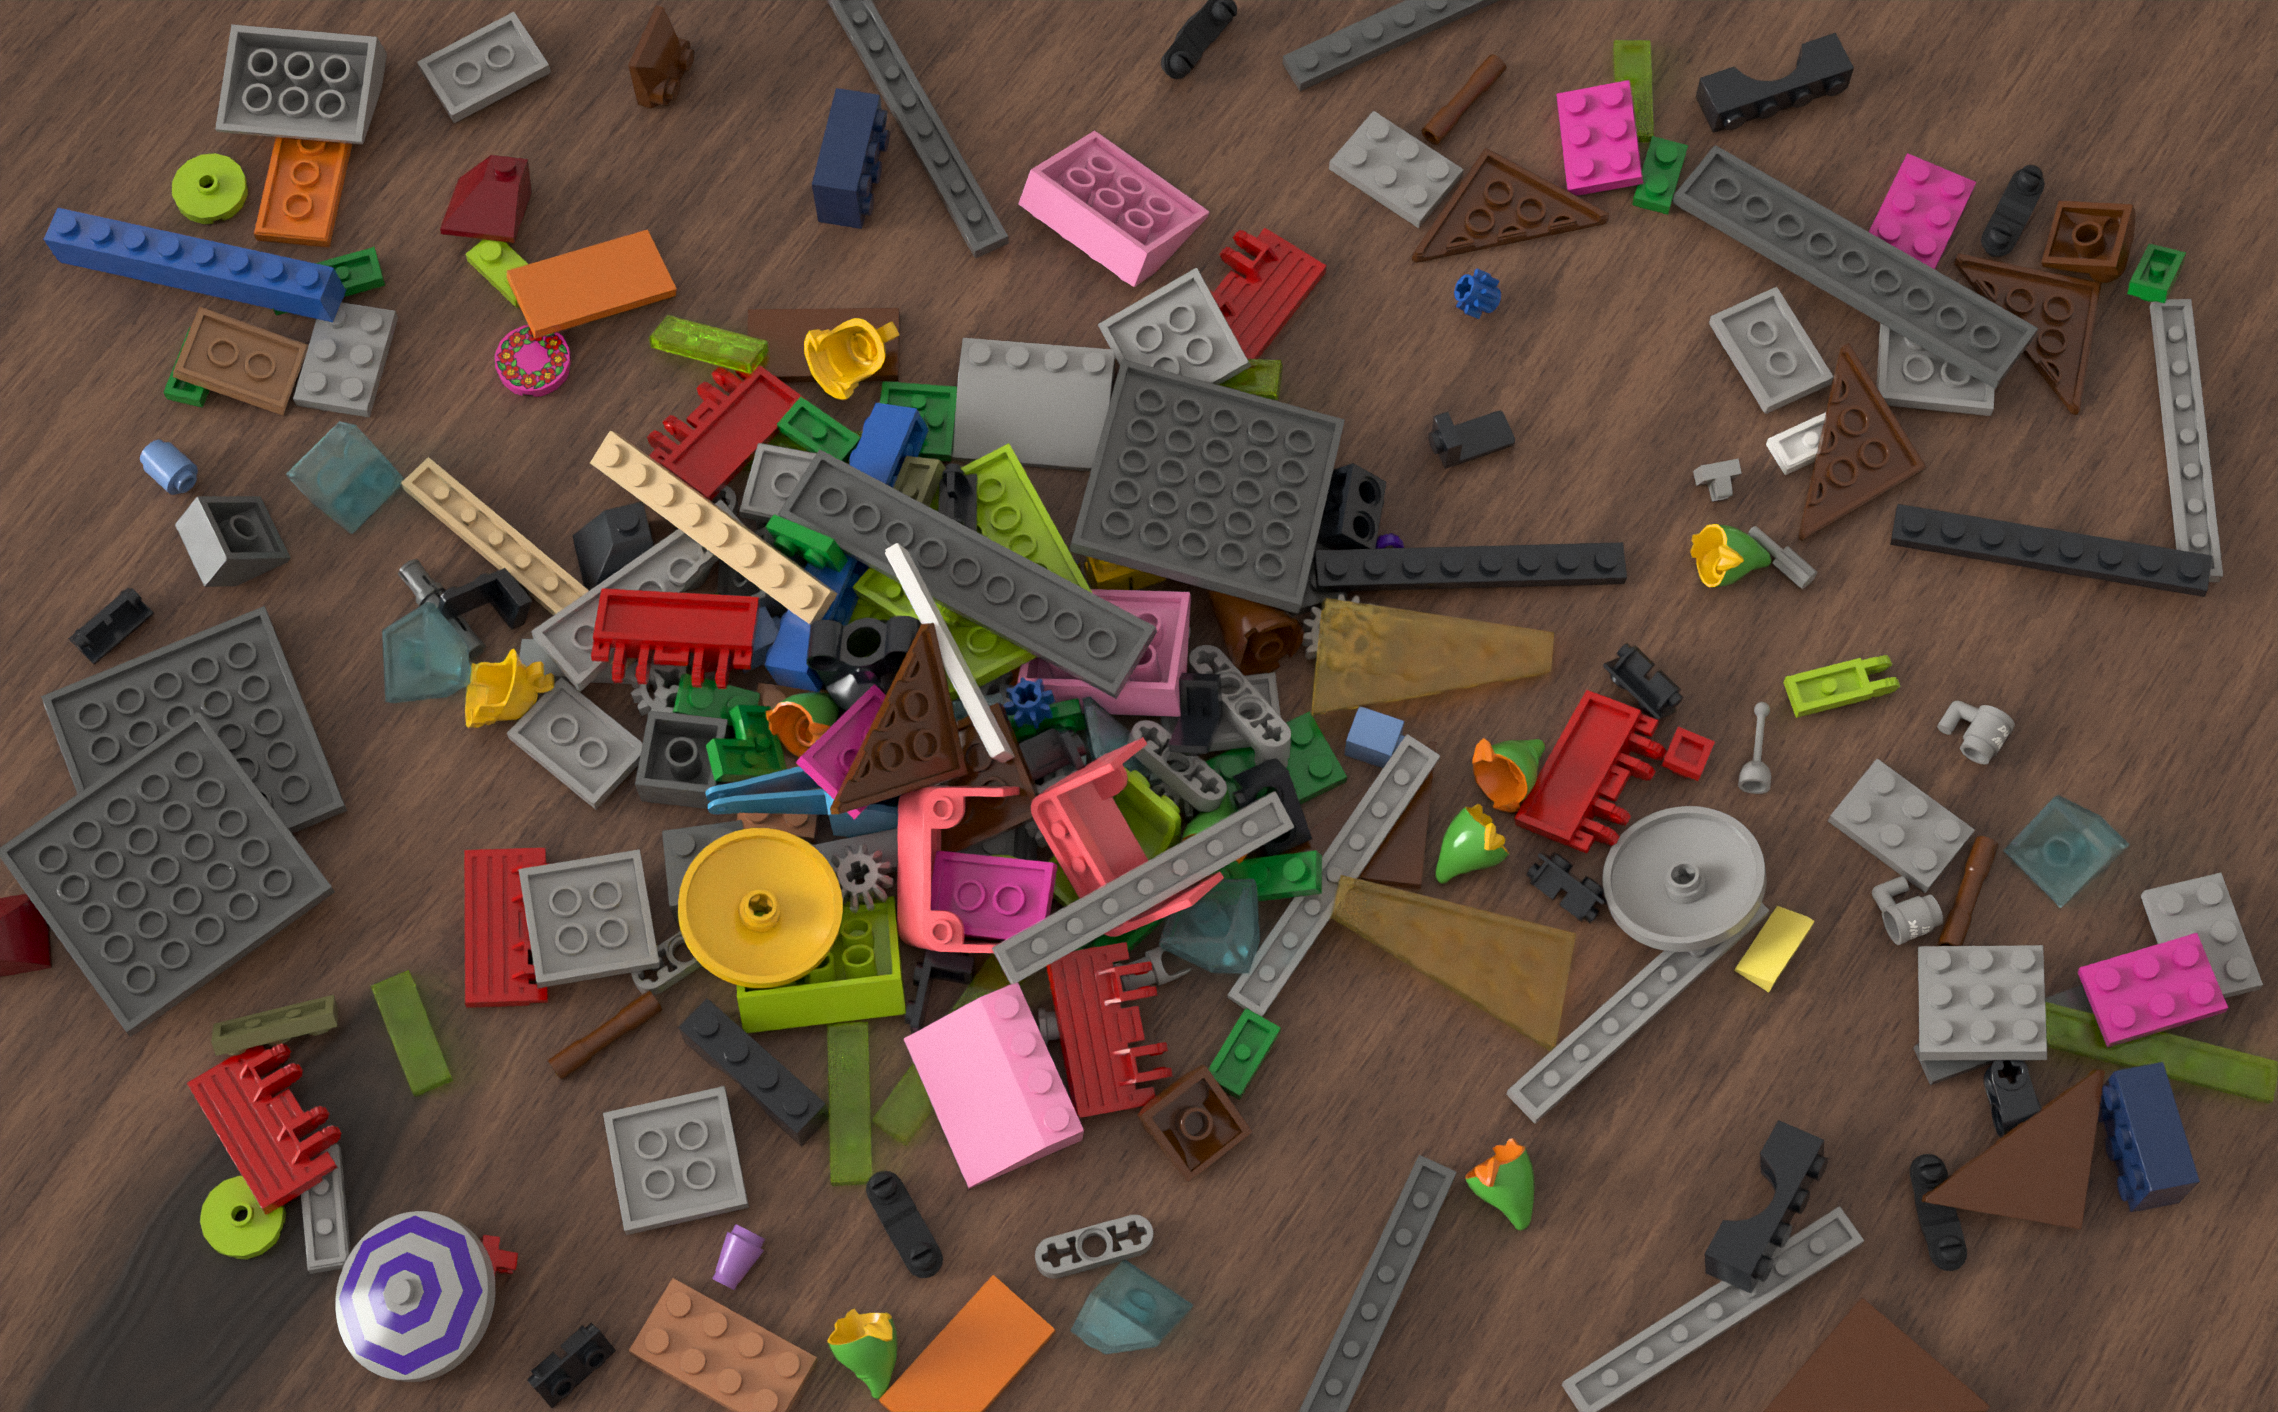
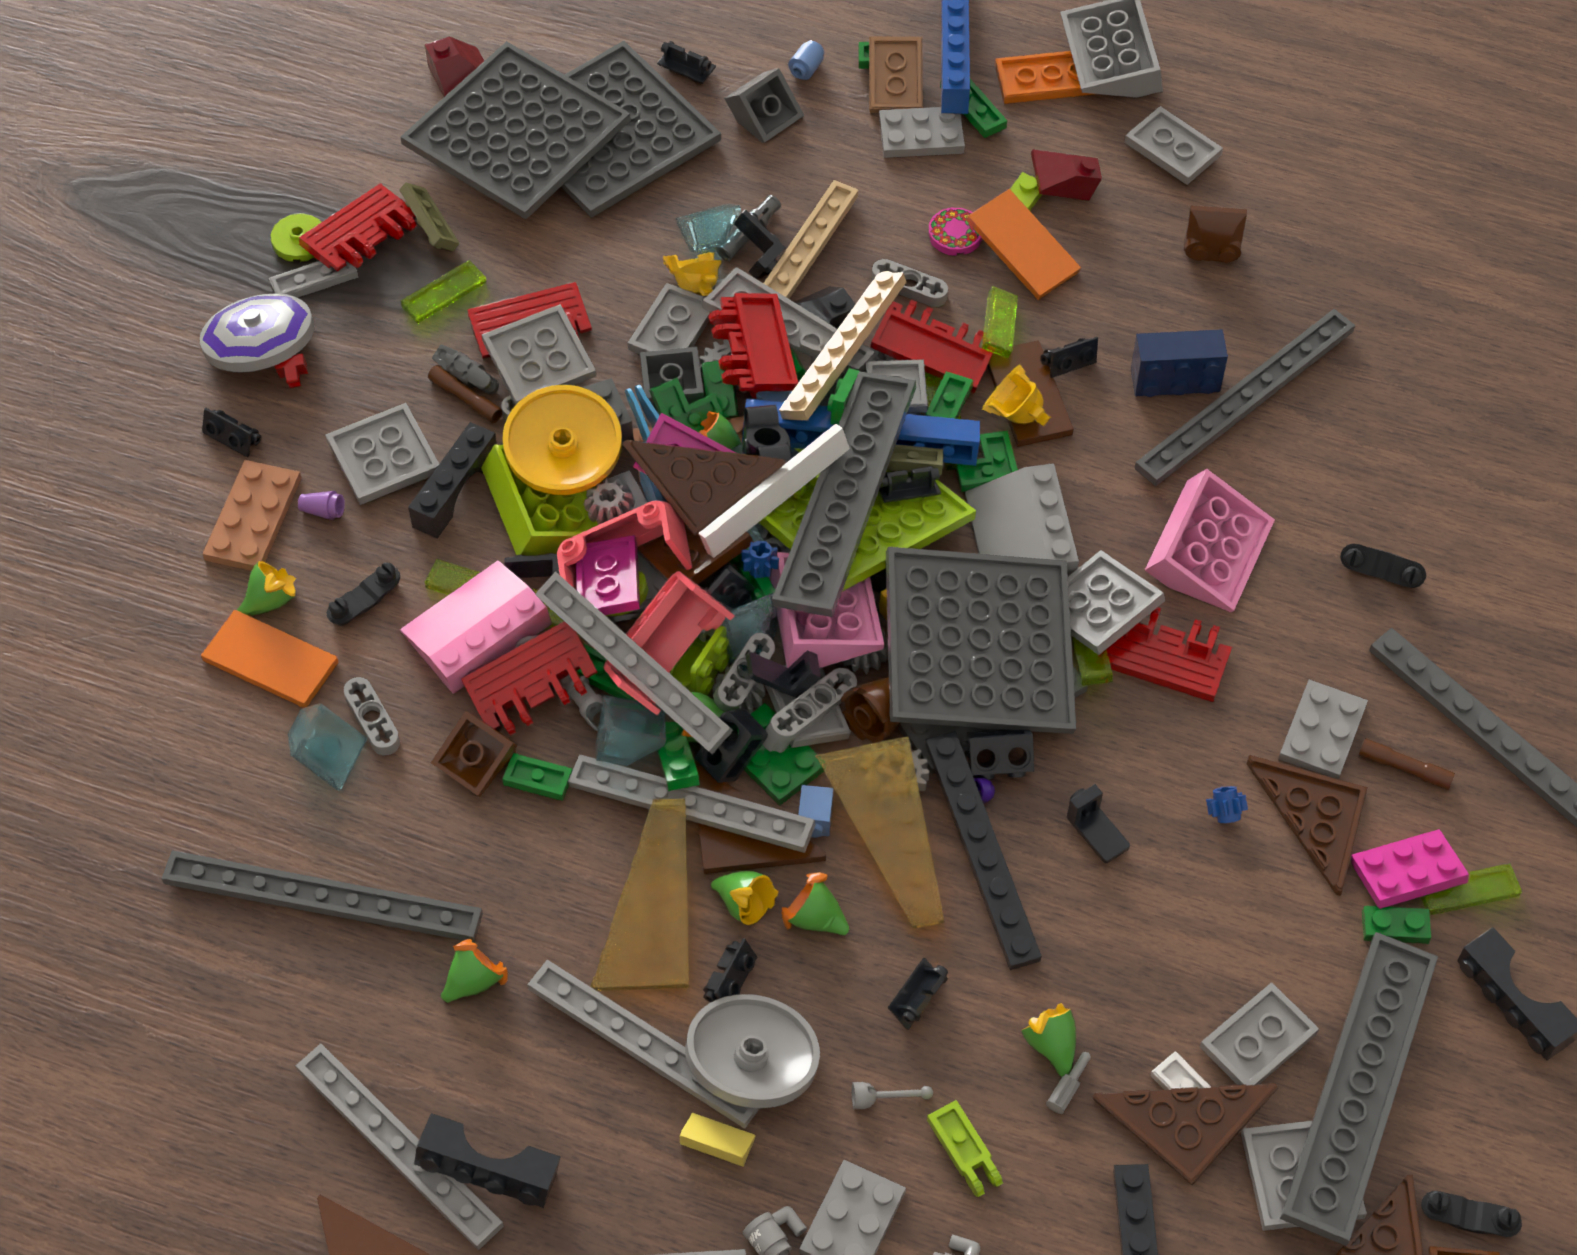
camera: 75 degrees right, 10 degrees down
lime plate [172,153,248,224] -> none
clear light blue slope [286,421,405,534] -> none
clear neon green tile [827,1022,873,1186] -> none
red hinge [1514,690,1667,854] -> none
red tile [1661,727,1715,781] -> none
light grey tile [1693,459,1742,502] -> none
dark pink plate [1869,153,1976,269] -> none
none -> dark grey hinge [432,344,499,394]
none -> light grey beam [872,259,948,307]
none -> black hinge [1040,337,1098,378]

